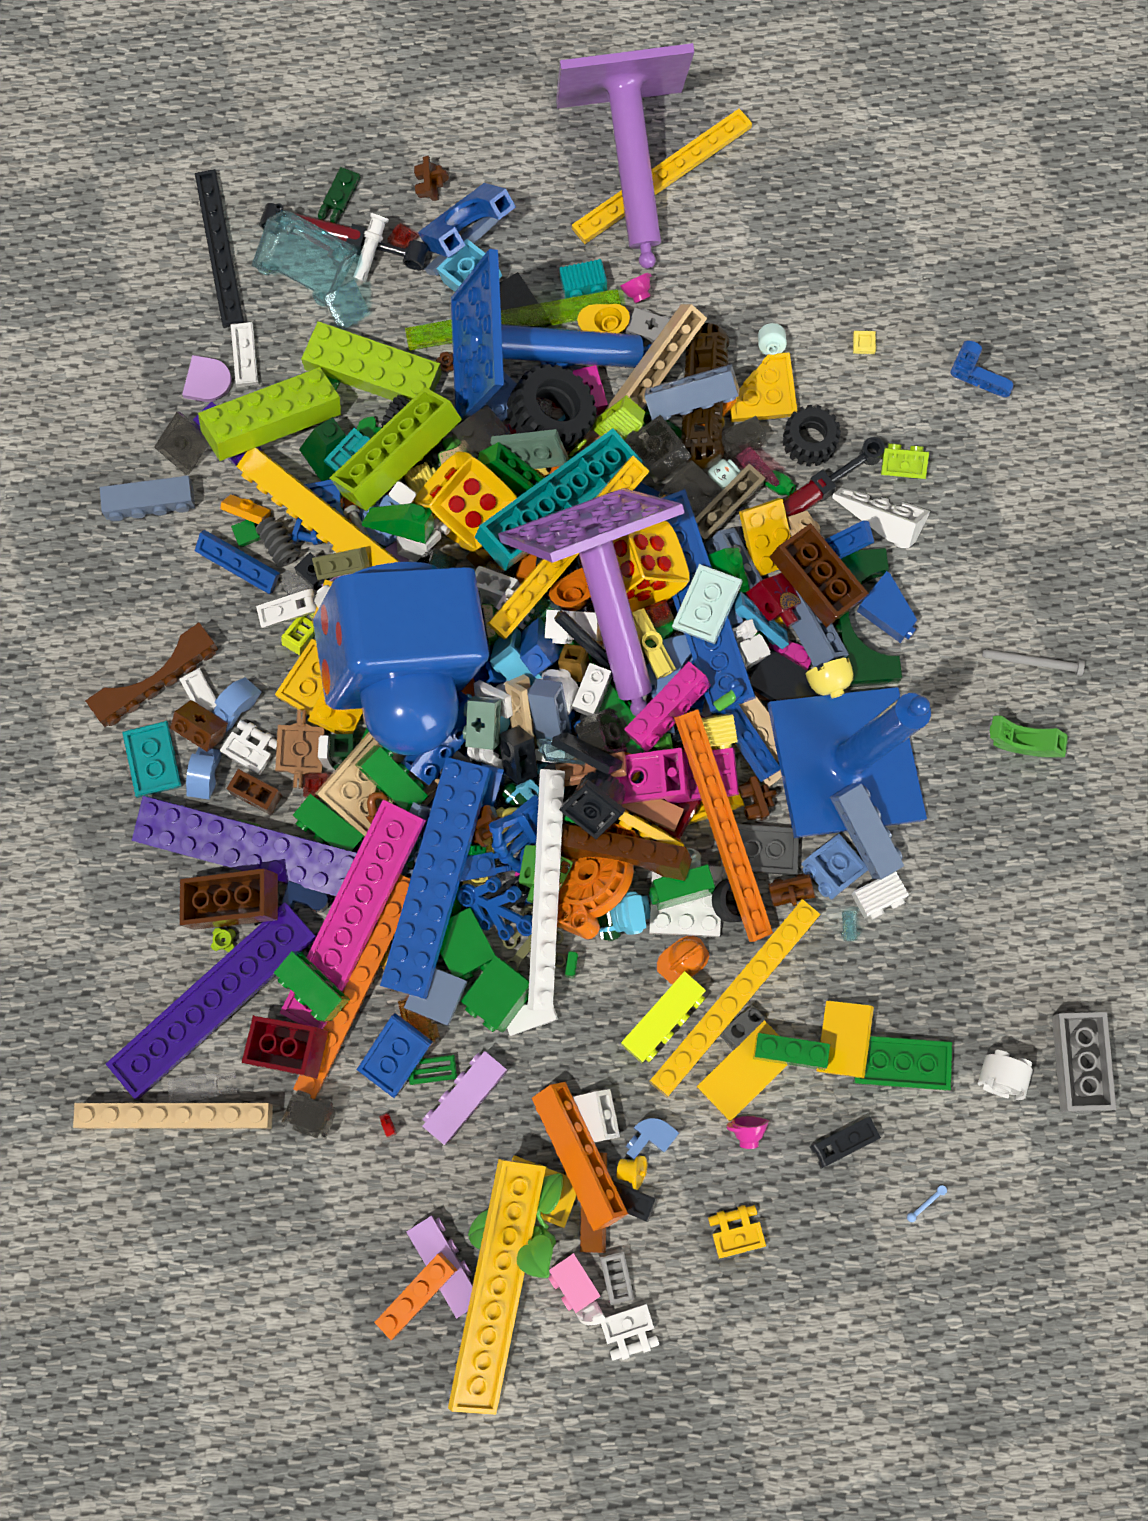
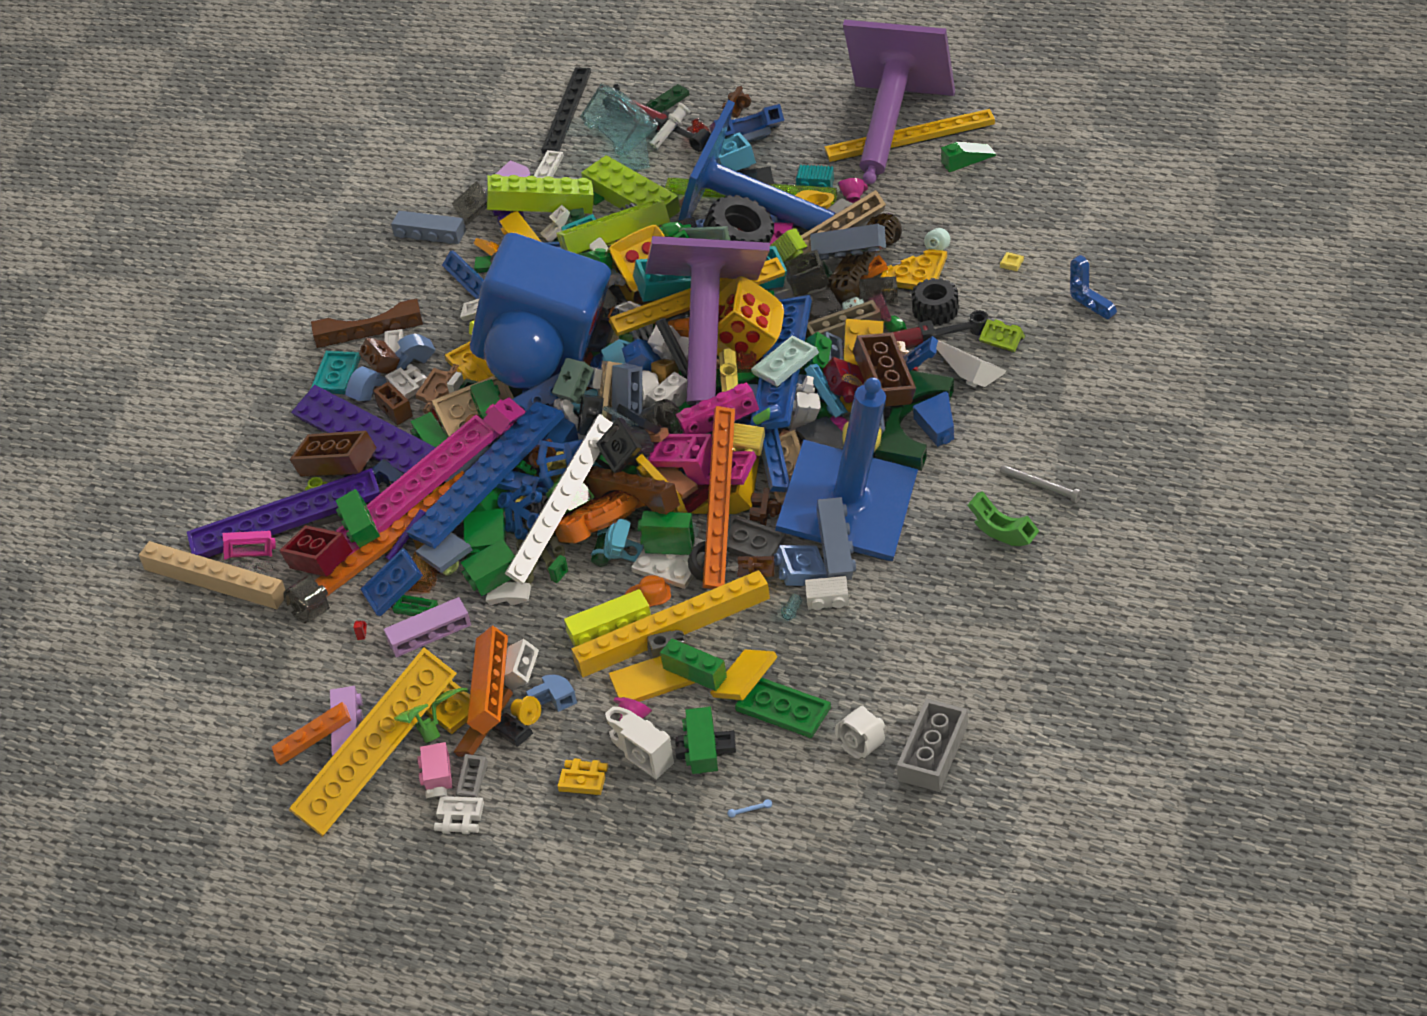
camera: 30 degrees right, 30 degrees down
none -> dark pink window [222,531,276,560]
none -> dark purple bar [386,509,426,560]
none -> dark pink brick [483,397,526,435]
none -> white slope [540,205,570,242]
none -> white brick [605,707,674,779]
none -> green plant [659,222,691,237]
none -> green brick [682,706,718,774]
none -> green slope [941,142,996,173]

